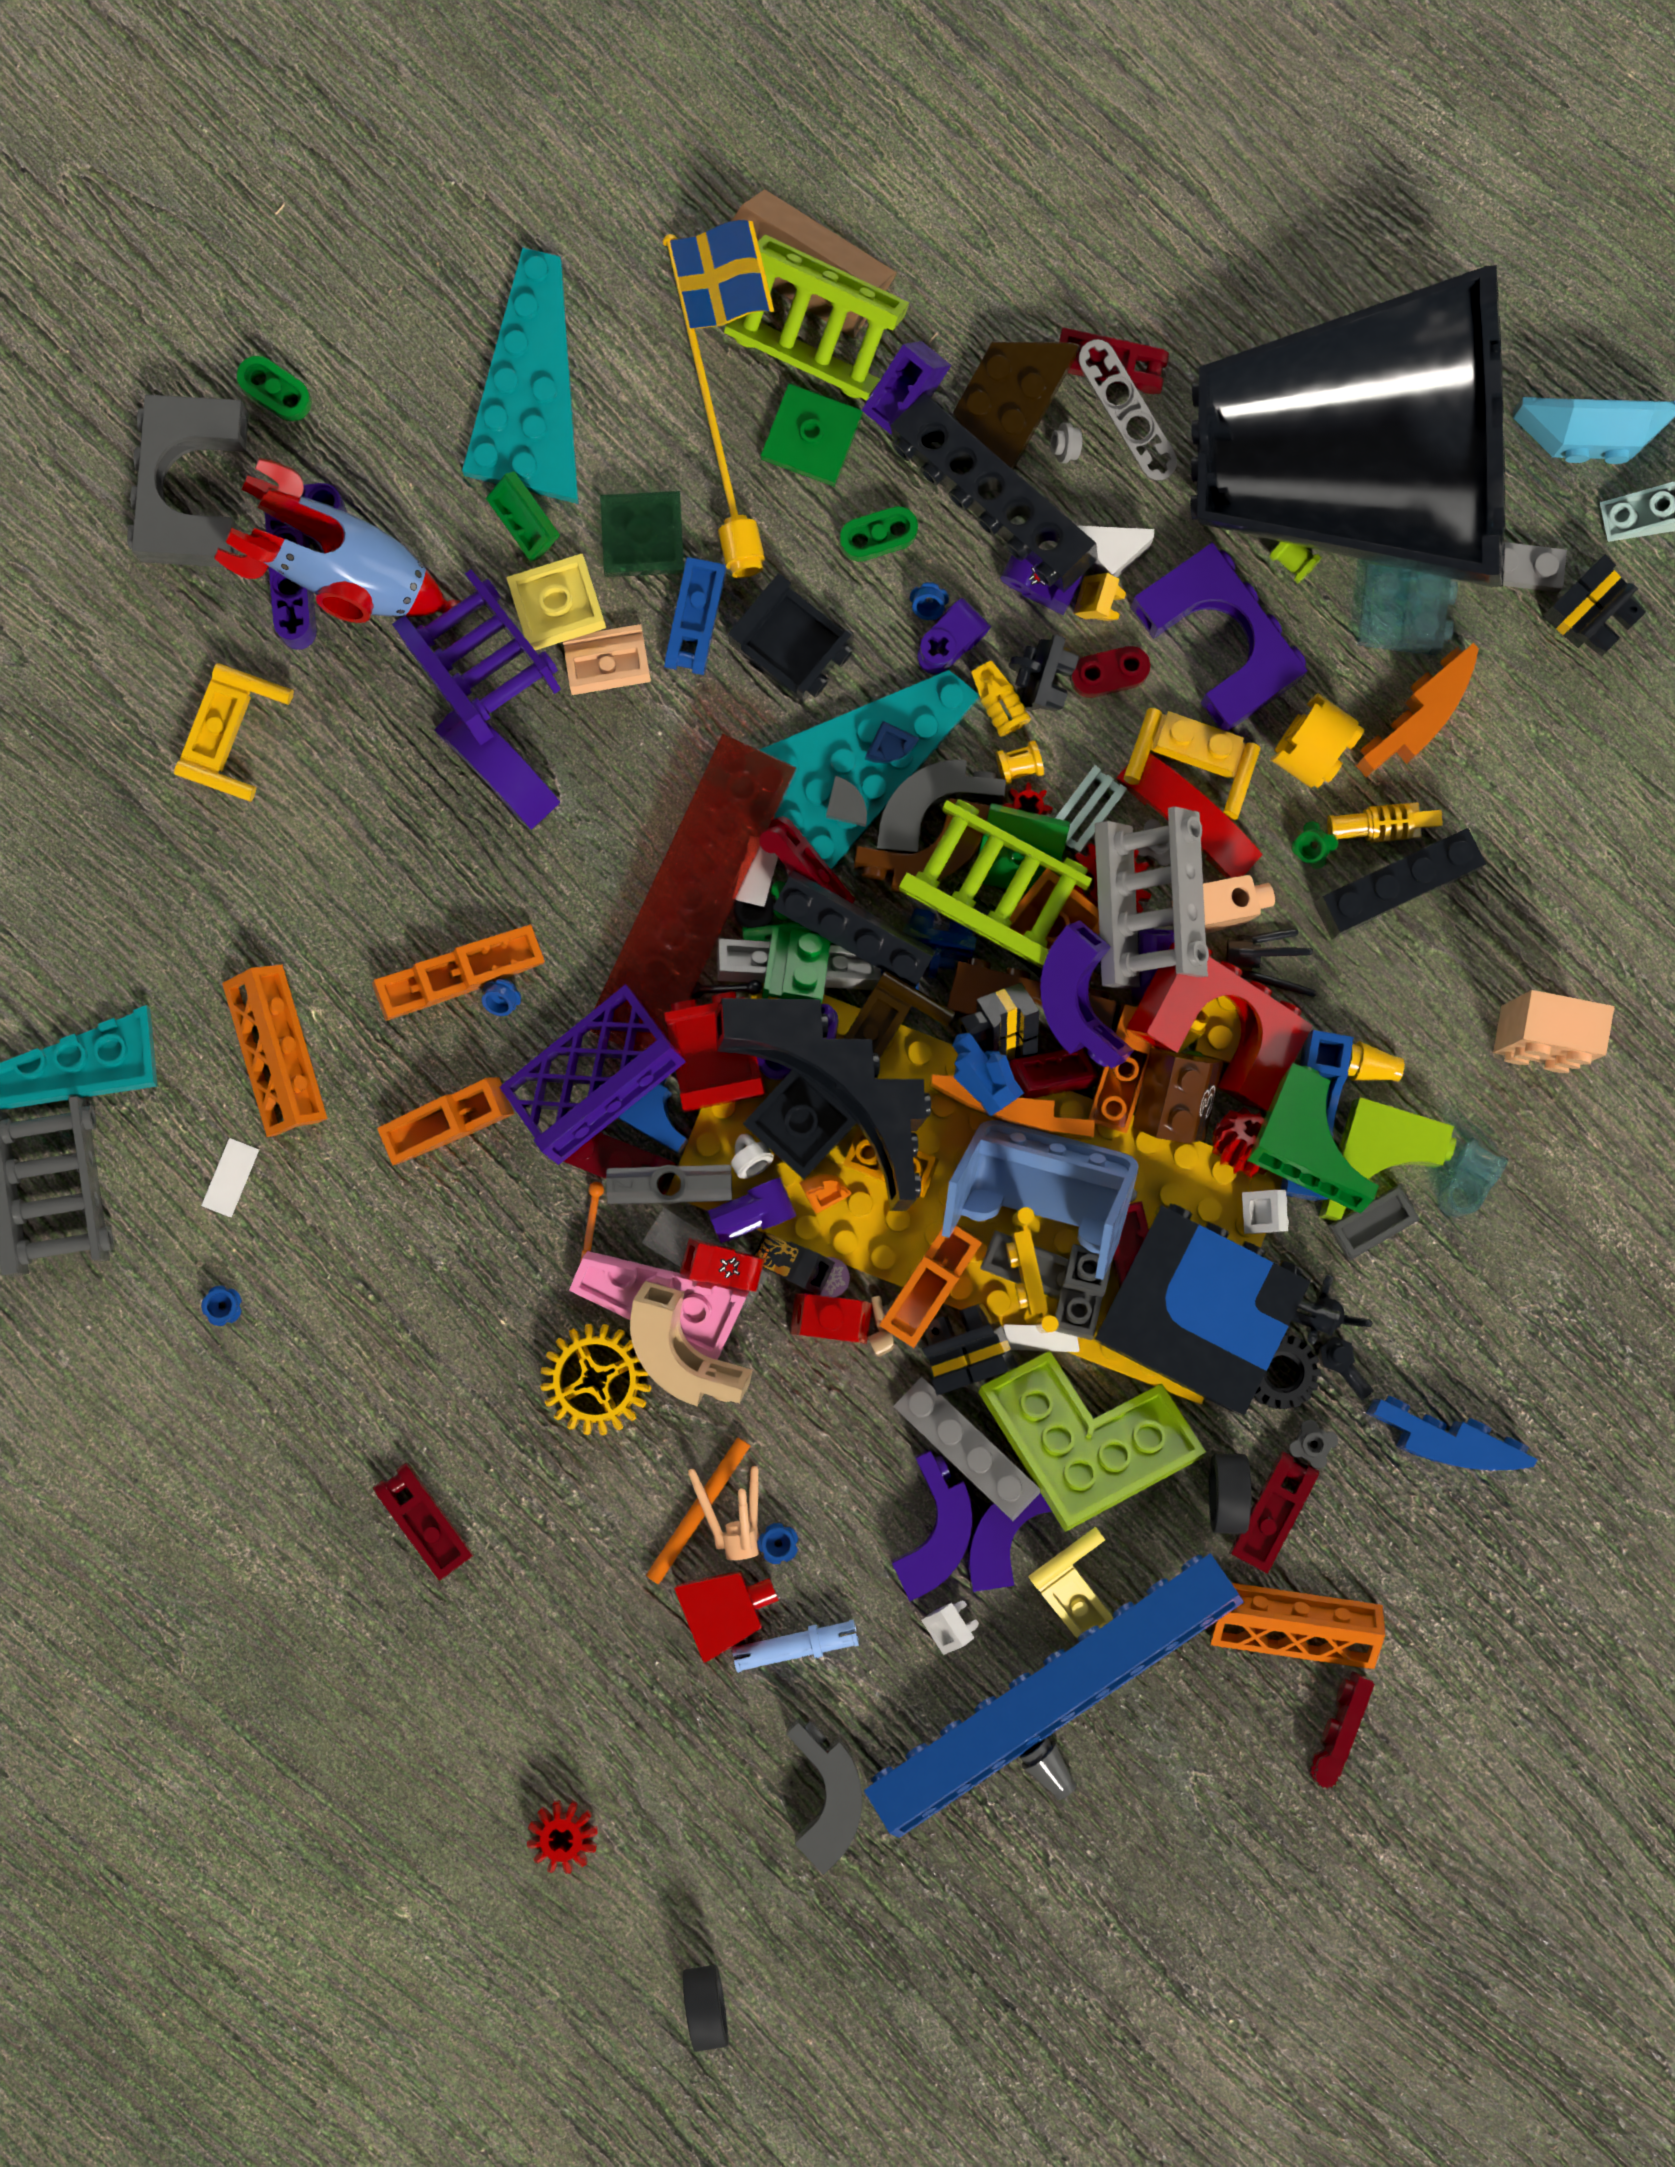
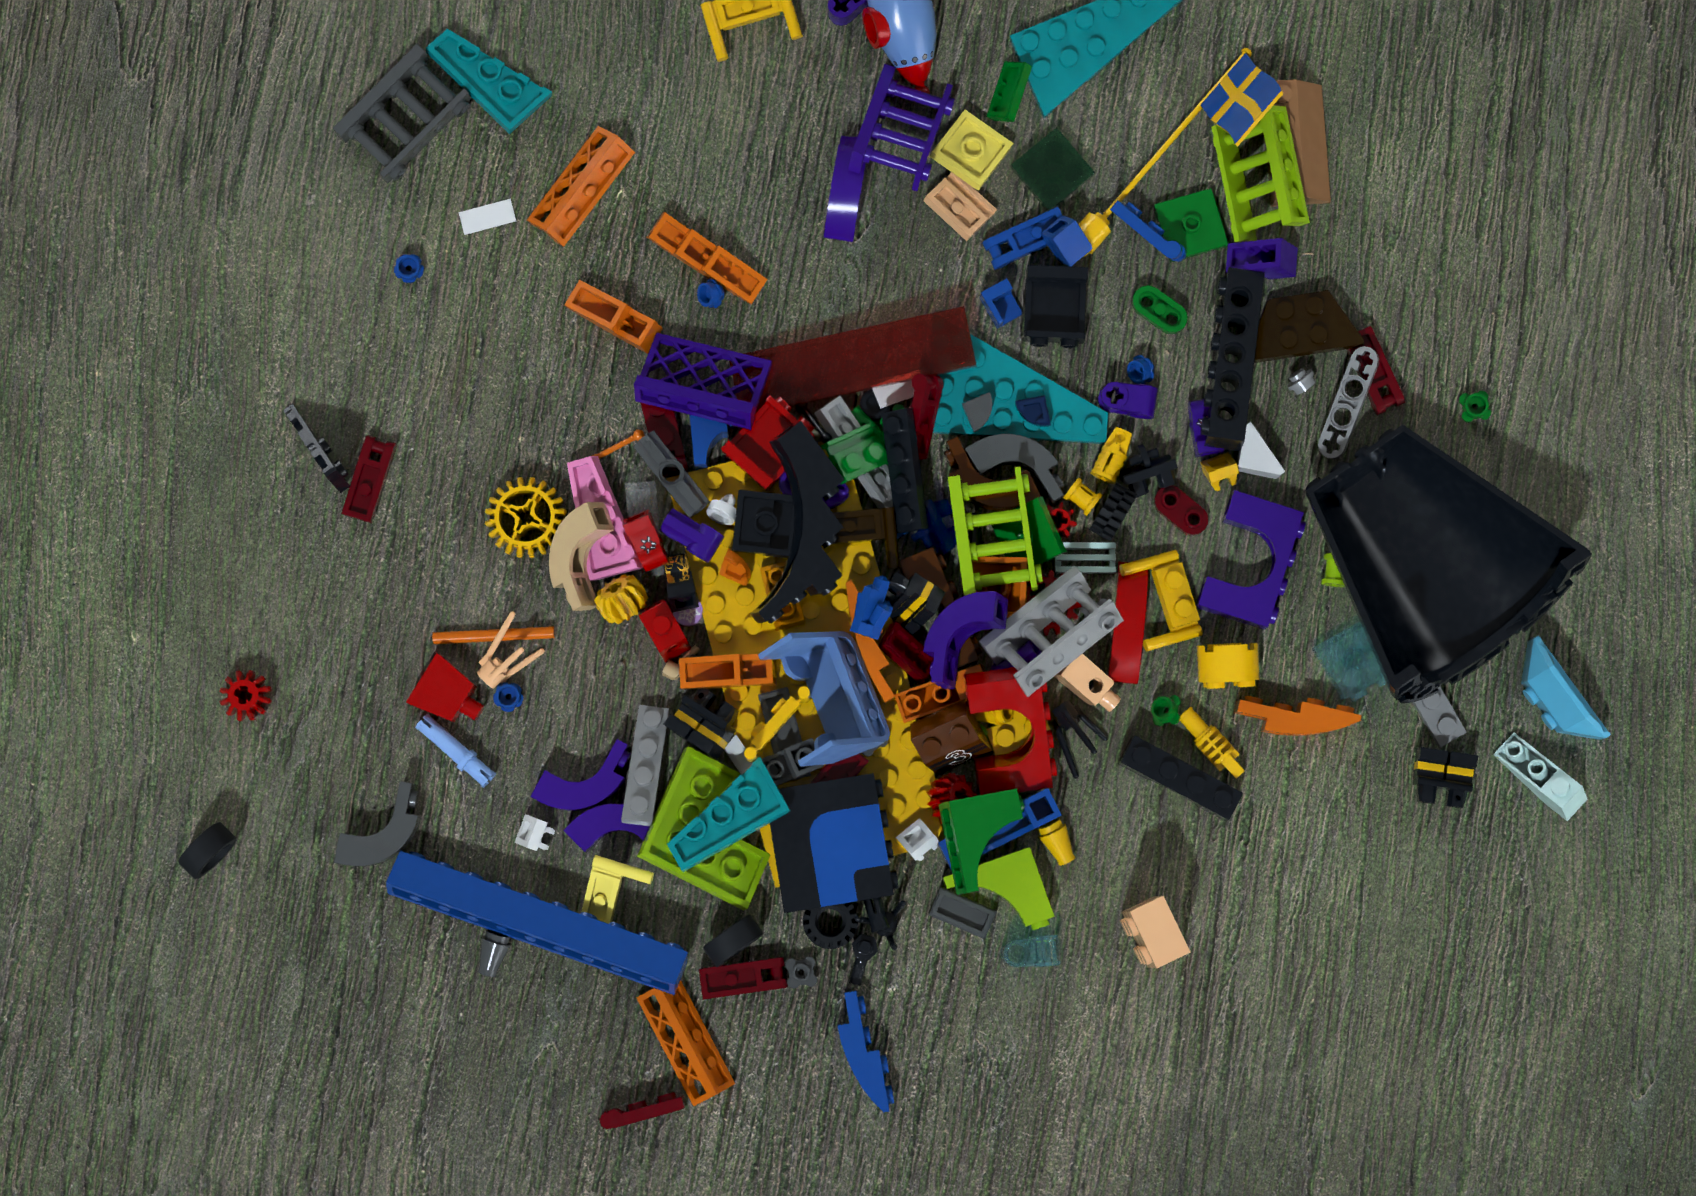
camera: 55 degrees right, 0 degrees up
none -> black wing [283,403,350,493]
none -> yellow gear [594,574,648,624]
none -> teal wing [667,756,791,872]
none -> blue panel [980,278,1022,329]
none -> blue panel [1040,215,1092,267]
none -> black tyre [1089,483,1138,541]
none -> blue plate [1110,200,1187,262]
none -> green plate [1459,391,1491,423]

